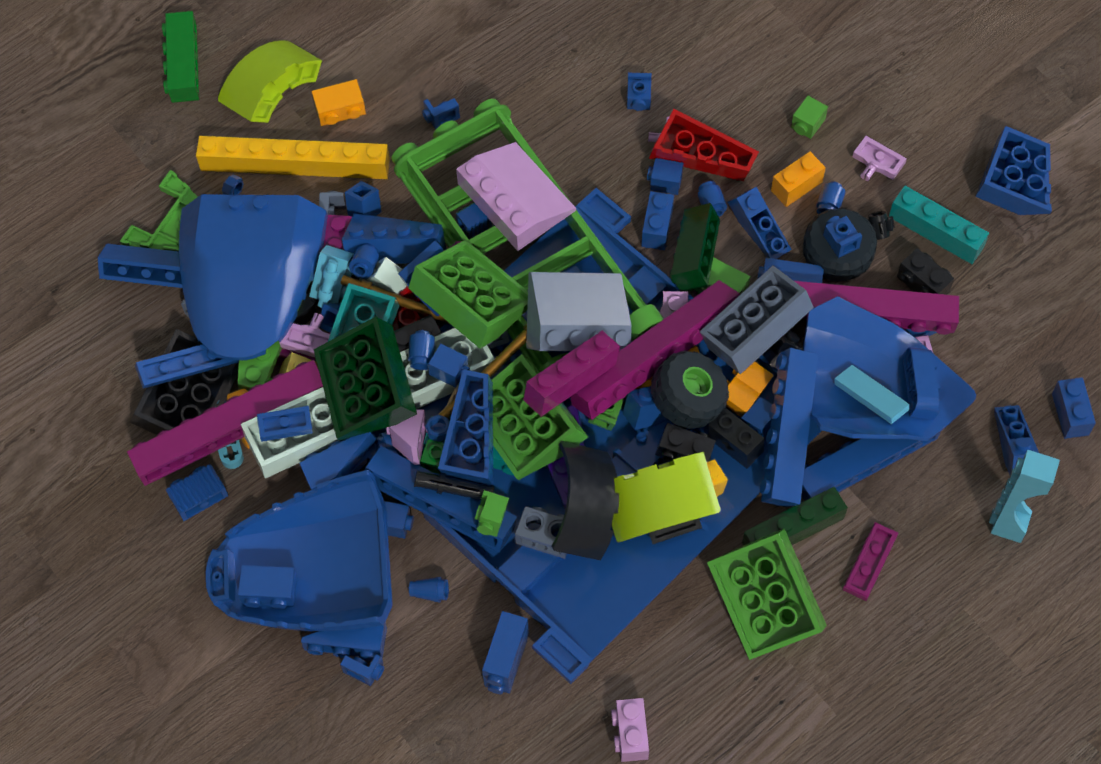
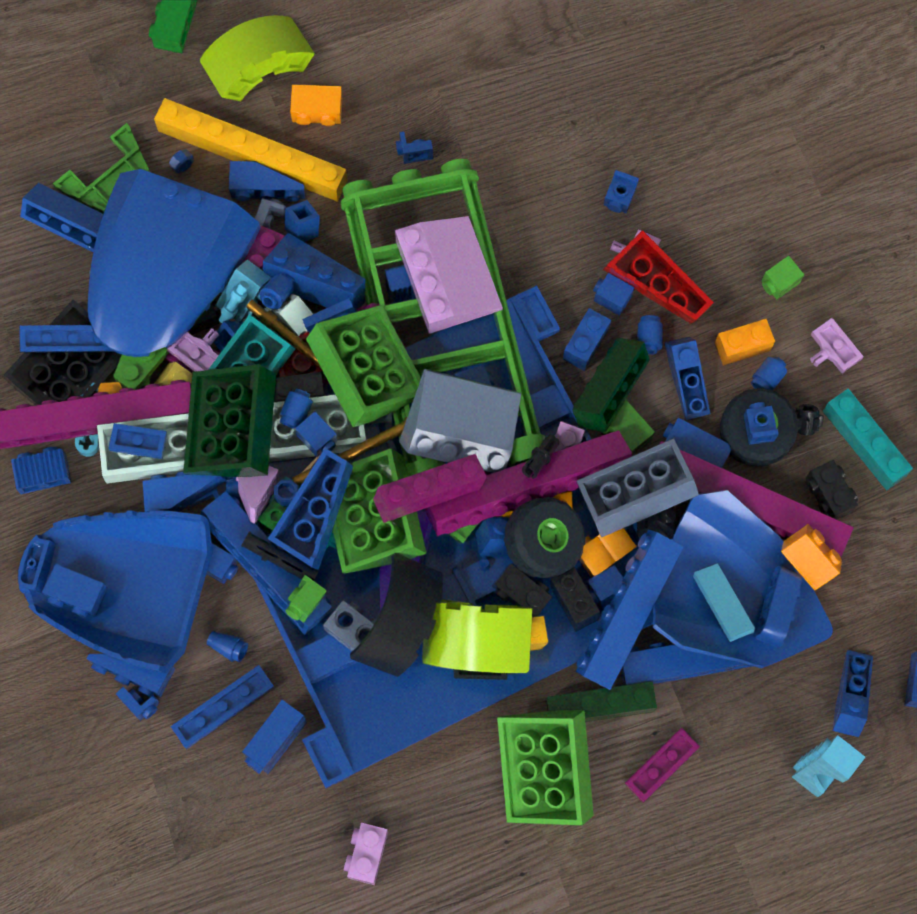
camera: 15 degrees right, 10 degrees up
none -> blue plate [170,665,275,750]
none -> blue slope [229,161,306,202]
none -> black axle [522,434,559,479]
none -> light orange brick [781,524,842,590]

